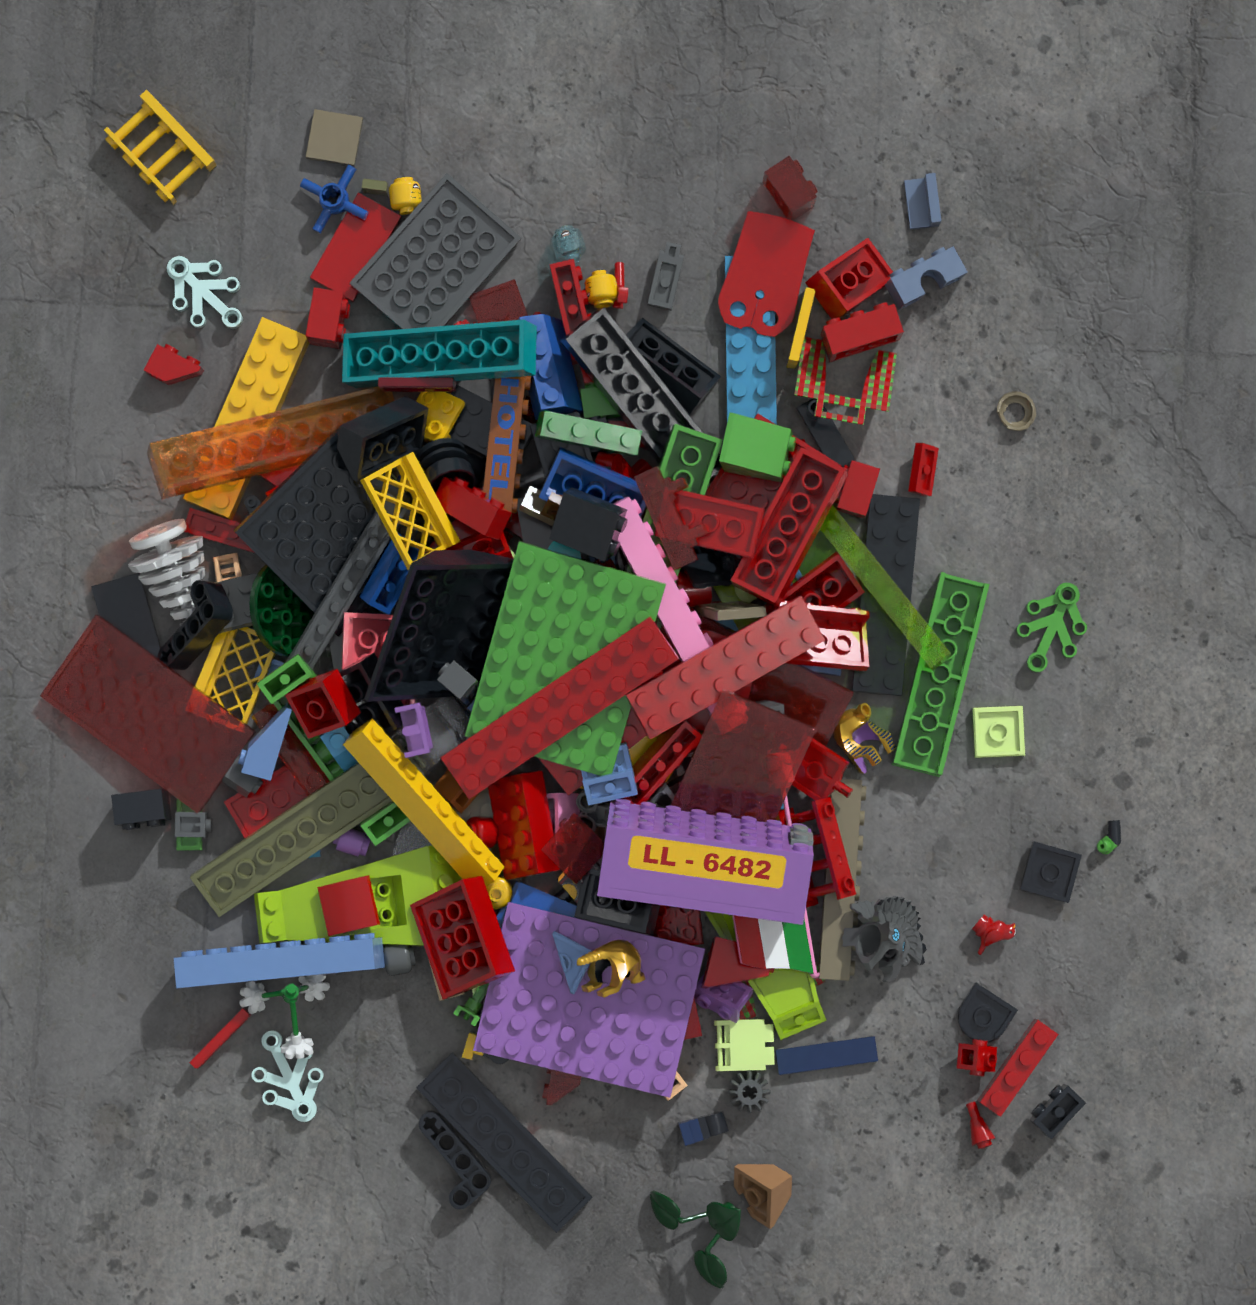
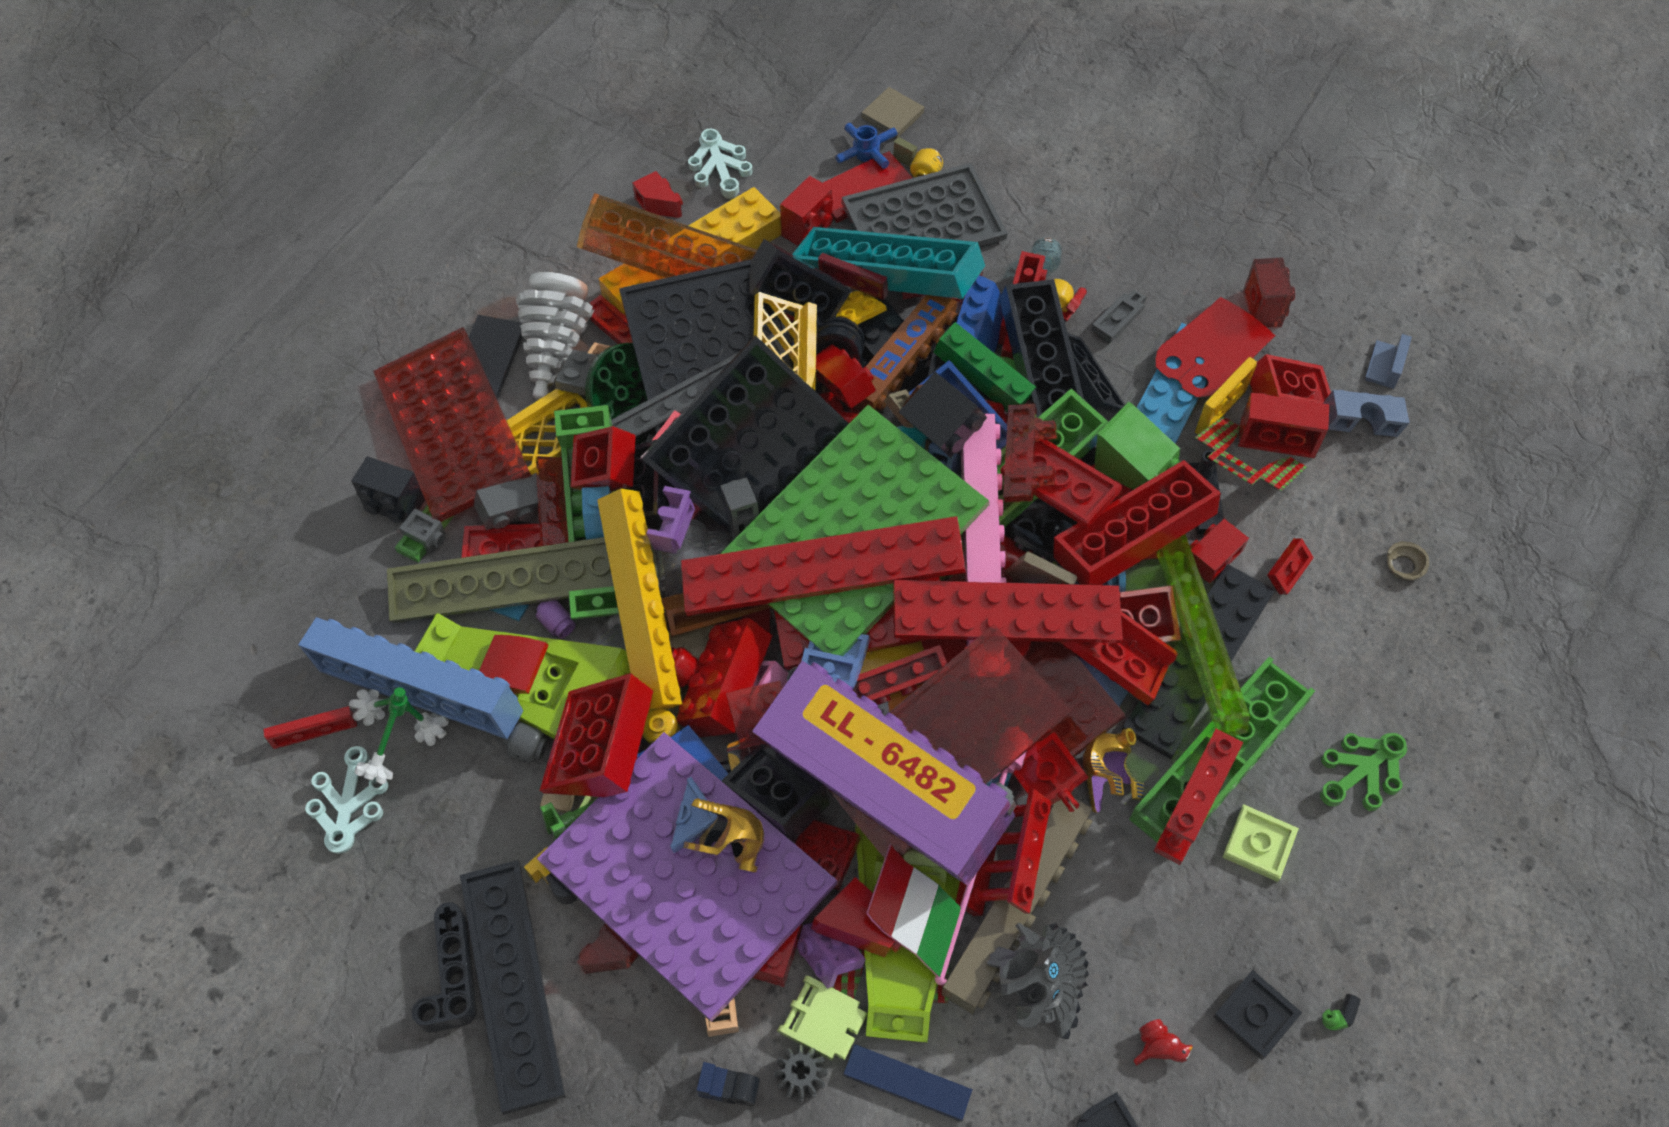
camera: 30 degrees right, 25 degrees down
yellow fence [104,89,217,205] -> none
black beam [157,580,233,670] -> none
medium blue slope [238,703,292,781] -> none
none -> red fence [1153,729,1243,865]

